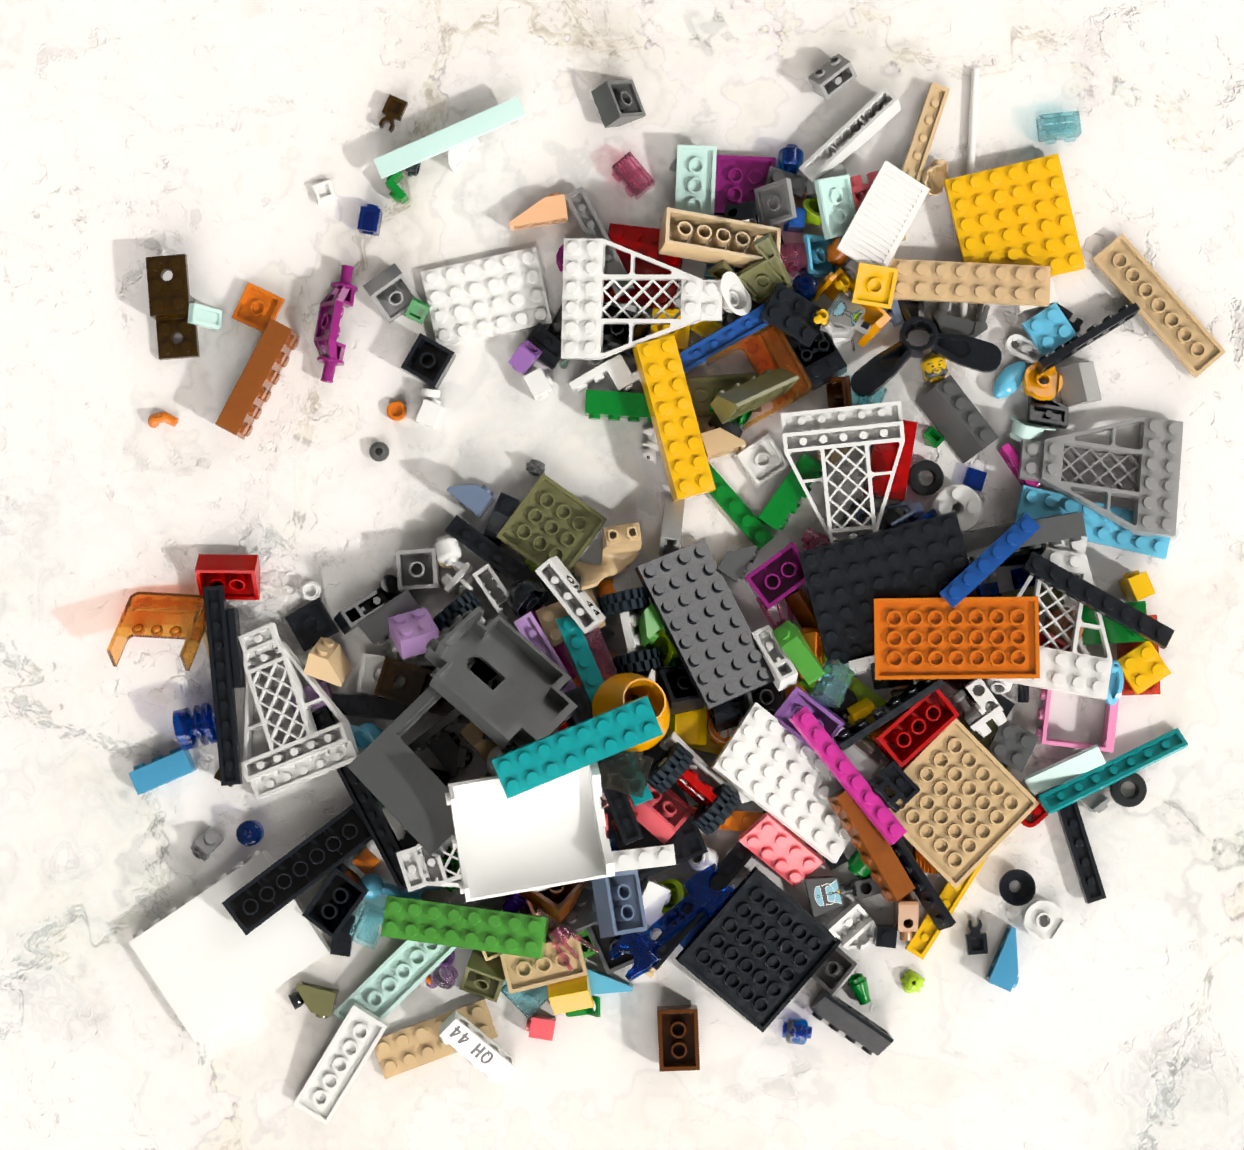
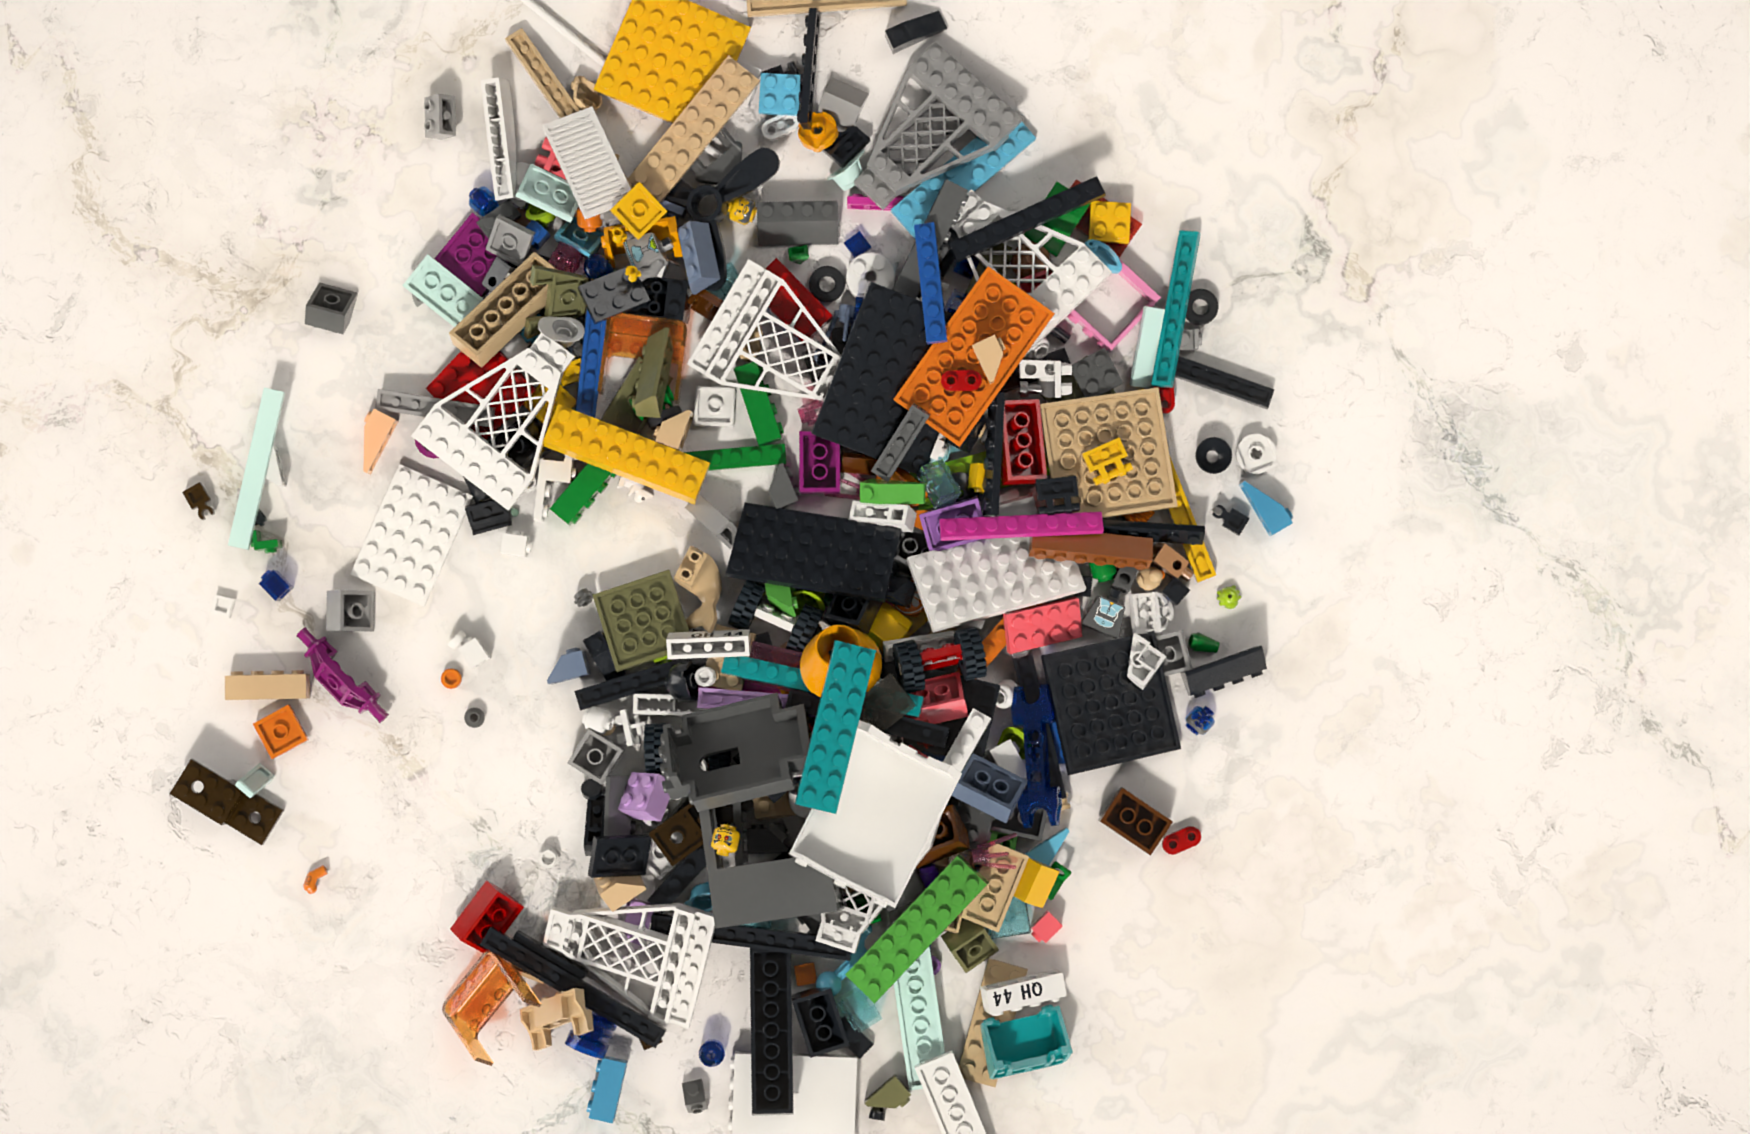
camera: 60 degrees left, 0 degrees up
dark orange brick [215,319,299,440] -> none
black tile [285,598,339,651] -> none
black brick [401,333,457,390] -> none
plate [404,297,431,325] -> none
clear purple animal [425,965,458,989] -> none
medium lavender brick [508,340,542,375] -> none
orange wheel [595,578,616,598] -> none
clear pink brick [612,152,655,200] -> none
medium azure arm [993,361,1026,399] -> none
yellow brick [1118,570,1156,602] -> none
none -> tan brick [225,670,310,700]
none -> tan bracket [520,988,594,1051]
none -> black plate [588,834,651,878]
none -> sand blue slope [677,221,720,295]
none -> white tile [695,666,716,687]
none -> yellow head [711,824,740,856]
none -> dark grey plate [871,403,931,482]
none -> black slope [885,11,947,54]
none -> red plate [941,370,982,391]
none -> tan slope [972,334,1005,384]
none -> teal windscreen [980,1005,1073,1079]
none -> yellow plate [1082,437,1133,486]
none -> white slope [1127,633,1166,690]
none -> tan animal [1136,566,1165,591]
none -> red plate [1162,826,1201,855]

